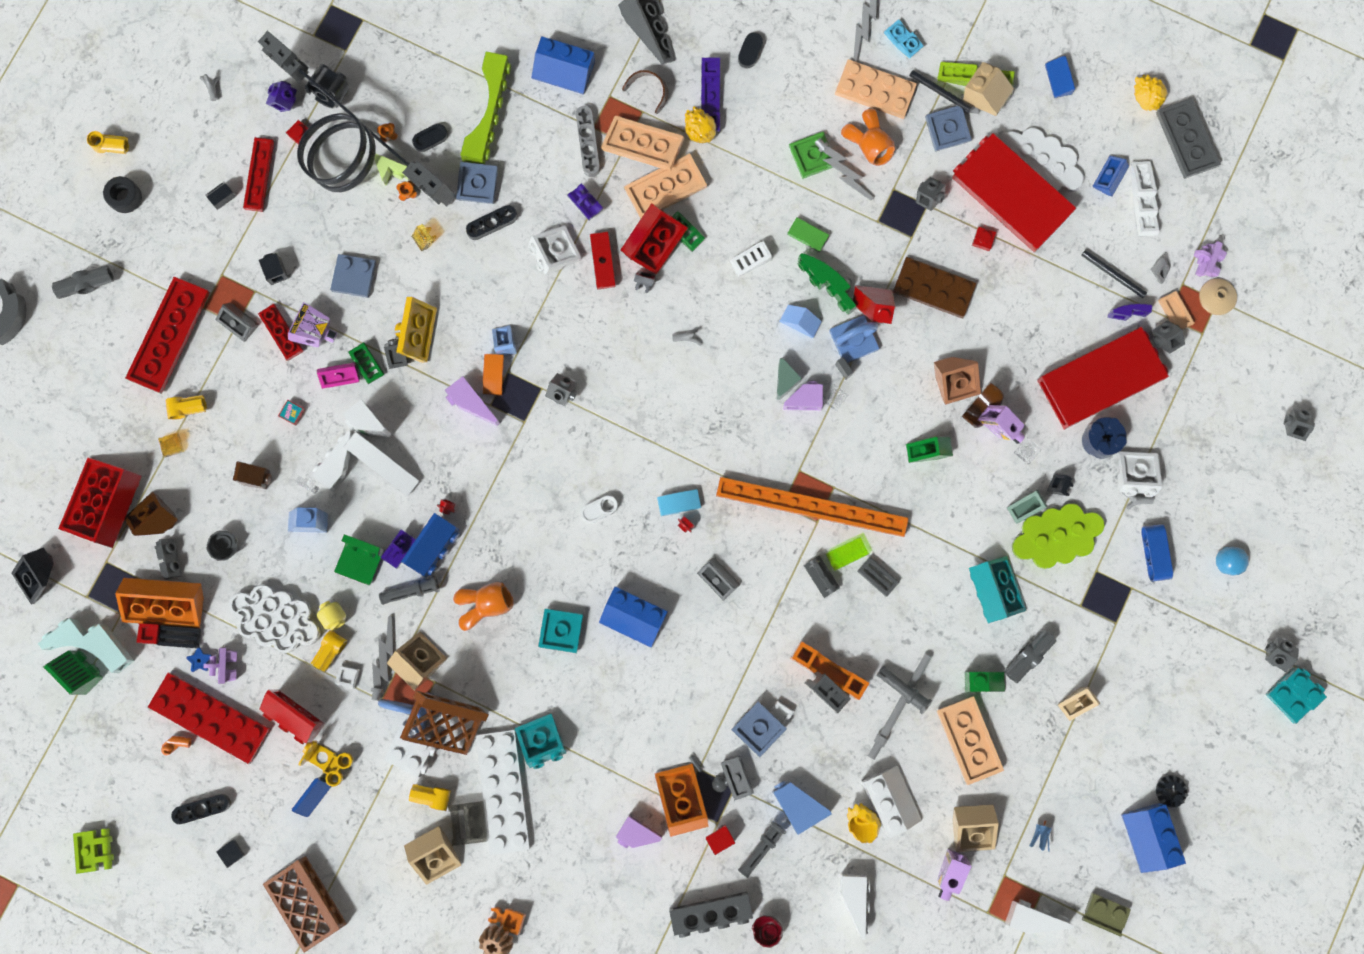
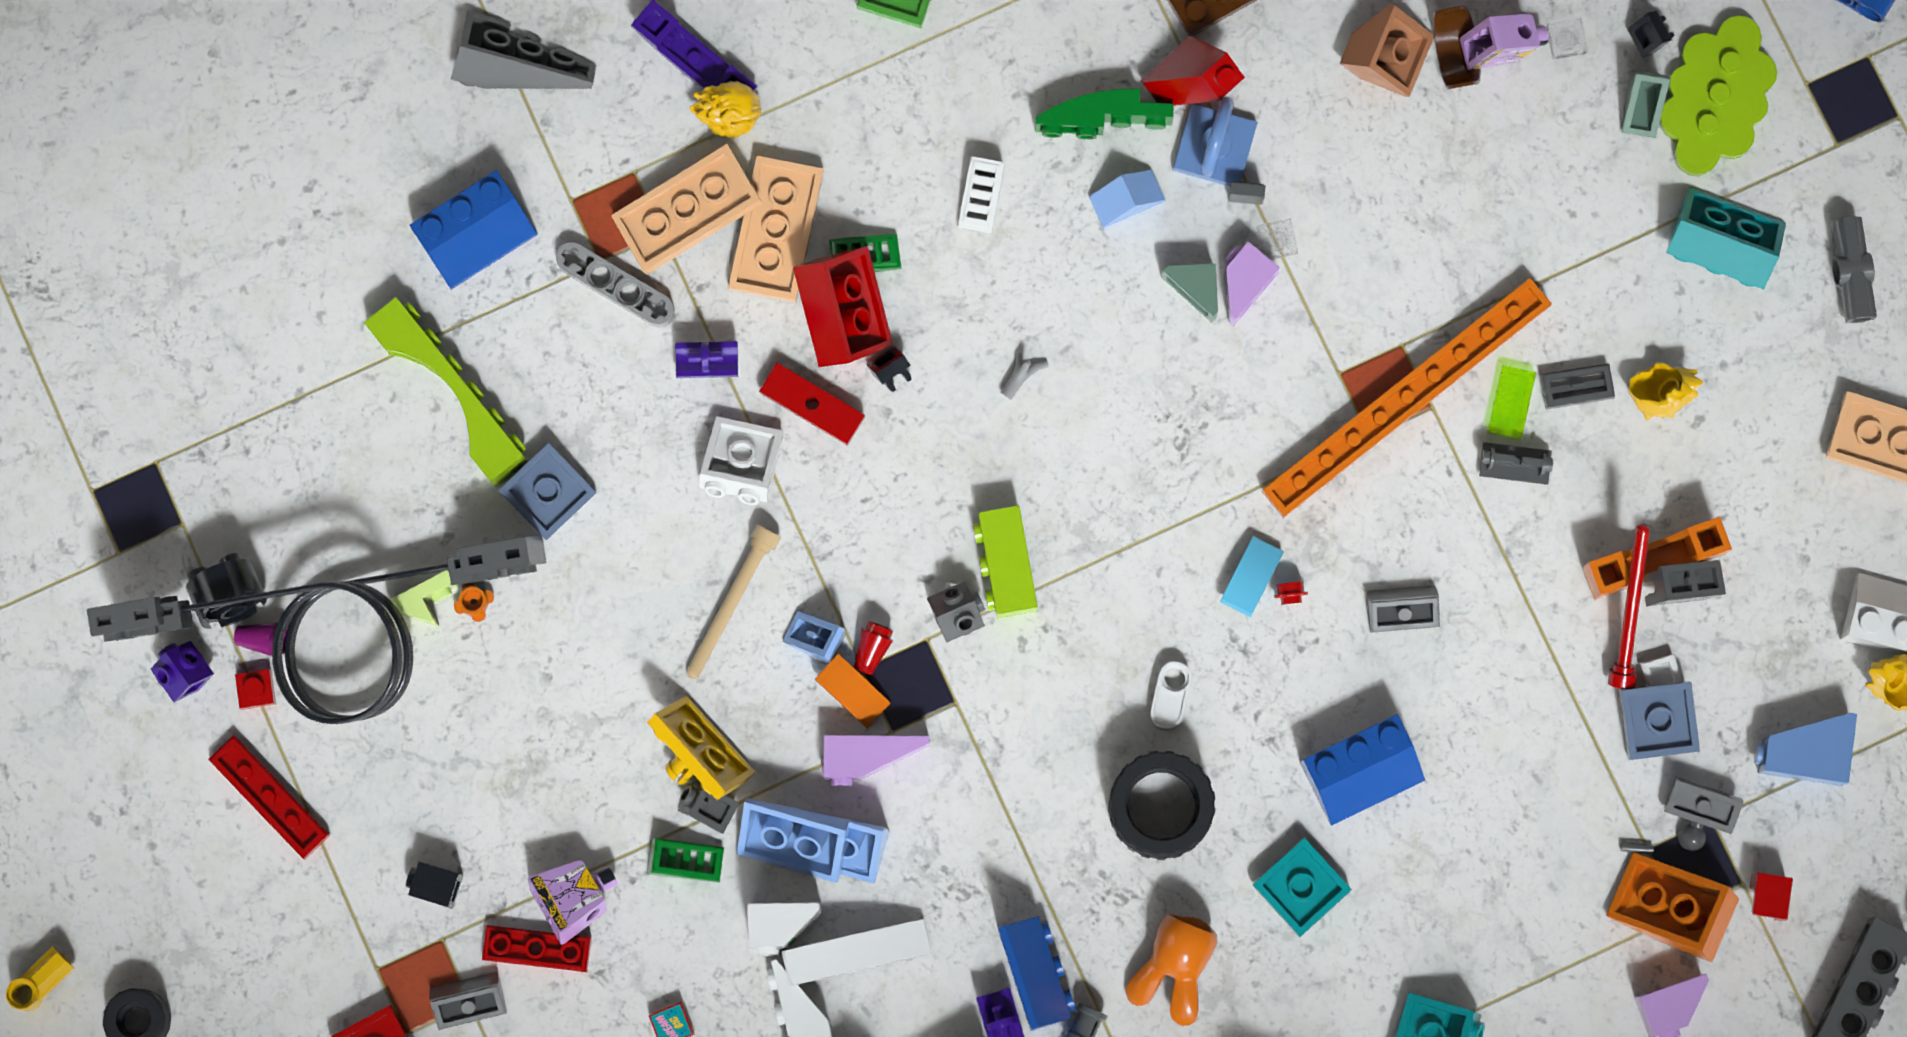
camera: 45 degrees left, 0 degrees up
light grey bar [200,74,218,101] -> none
black piece [205,181,236,210] -> none
dark pink plate [317,362,360,389] -> none
sand blue plate [330,254,376,298] -> none
orange plate [377,123,398,143] -> none
clear yellow tile [411,224,437,251] -> none
black tile [412,124,448,152] -> none
red plate [437,499,456,515] -> none
black beam [466,205,517,240] -> none
piece [622,70,668,114] -> none
dark grey pin [738,821,787,878] -> none
bright green tile [787,217,829,252] -> none
light grey bar [868,654,932,760] -> none
dark grey pin [876,666,933,714] -> none
green slope [906,436,953,463] -> none
green slope [964,672,1005,692] -> none
none -> magenta cone [234,622,288,656]
none -> tan piece [687,525,781,679]
none -> light blue slope [737,798,890,884]
none -> red cone [854,621,894,675]
none -> lime brick [973,505,1038,619]
none -> black tyre [1108,751,1216,860]
none -> red piece [1607,524,1650,689]
none -> yellow hair [1628,362,1703,420]

